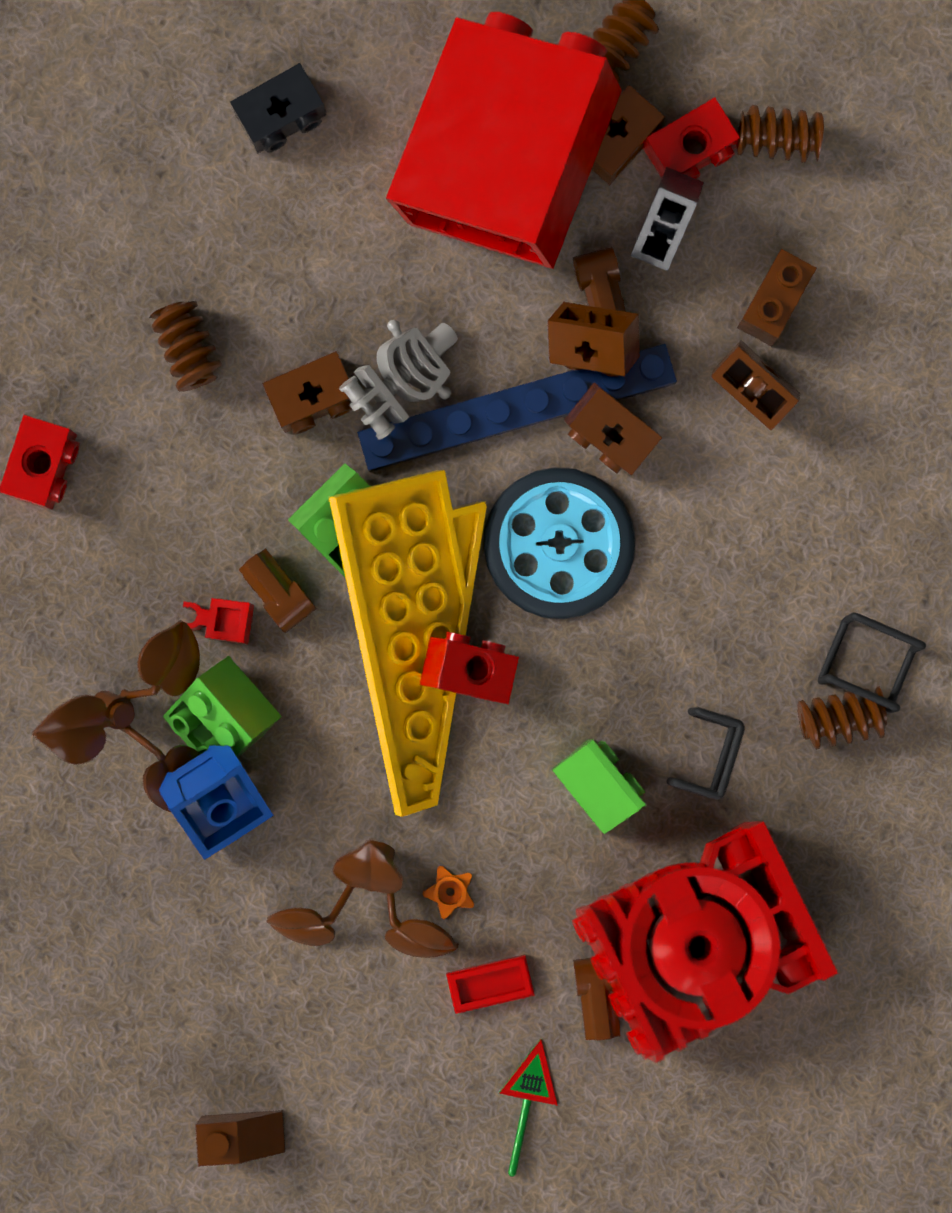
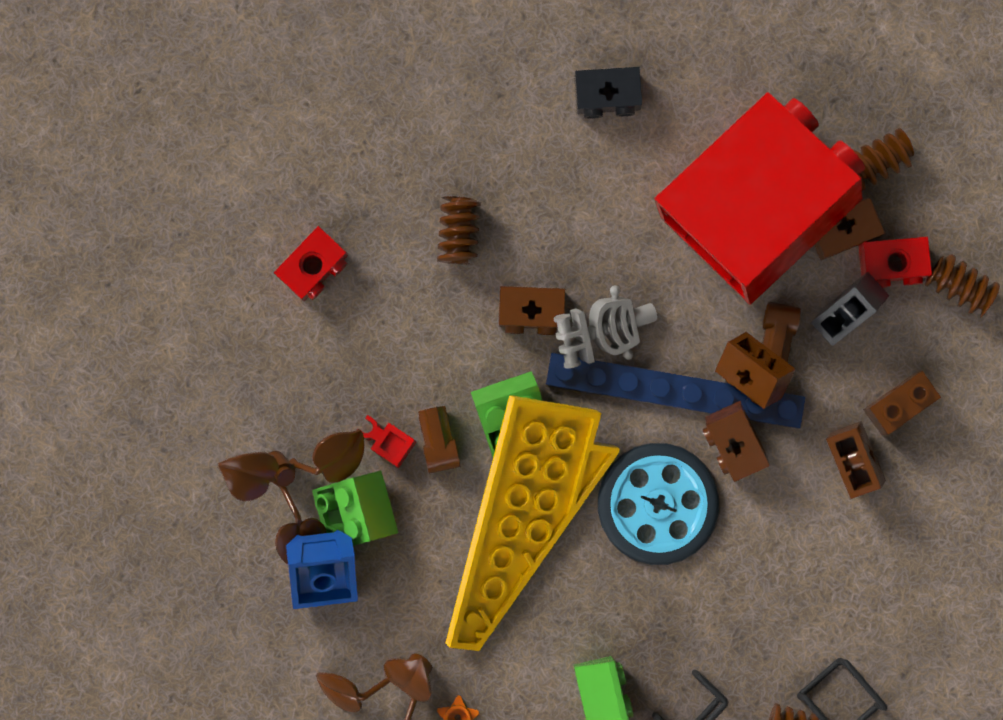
camera: 20 degrees right, 0 degrees up
red brick [419,632,519,705] -> none

